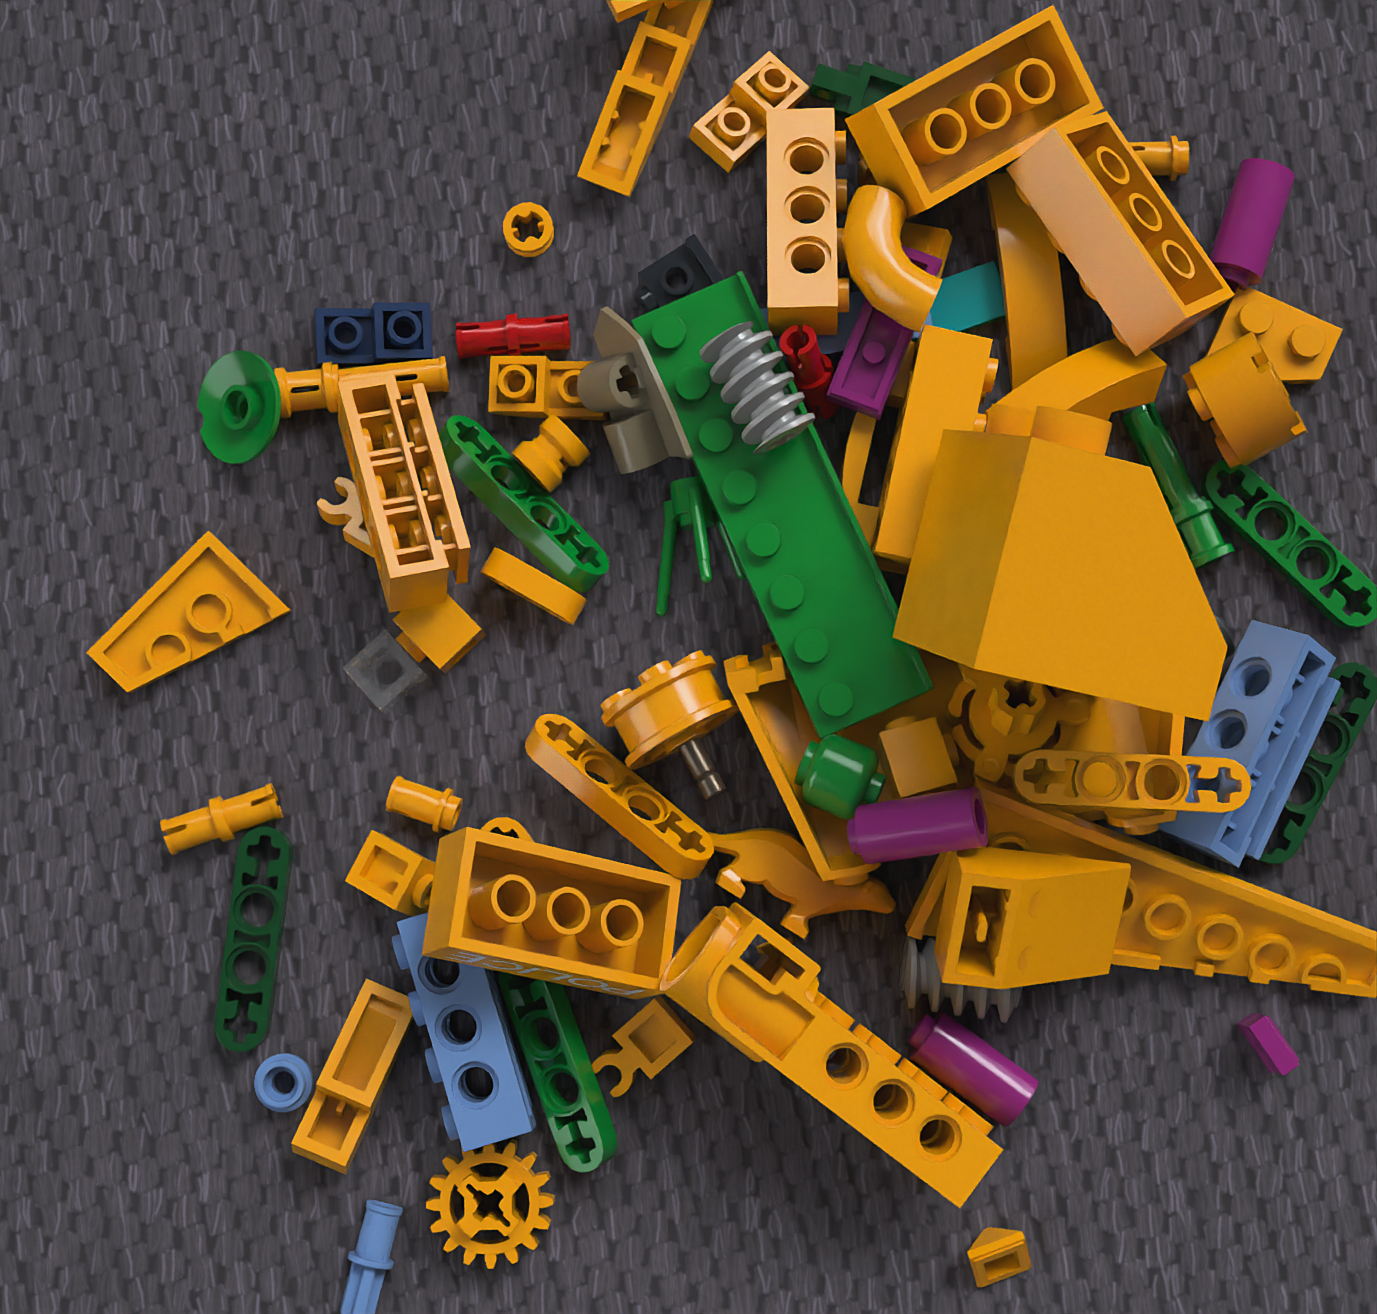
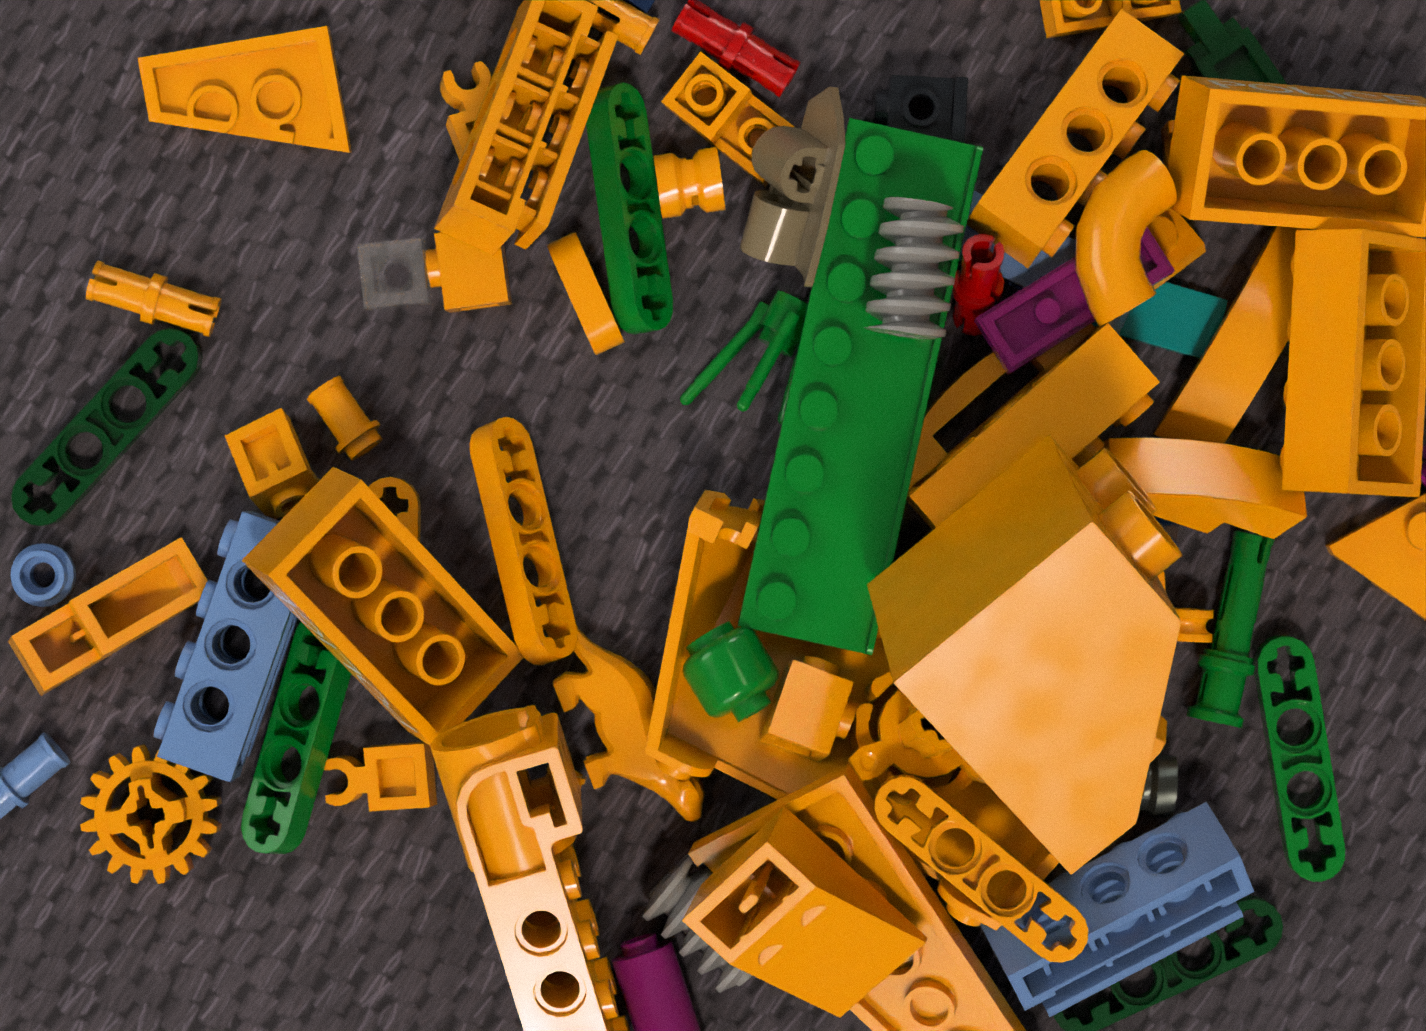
camera: 35 degrees right, 5 degrees up
light orange wheel [600,650,740,800] -> none
magenta brick [847,786,988,865] -> none
light orange brick [1183,332,1308,469] -> none

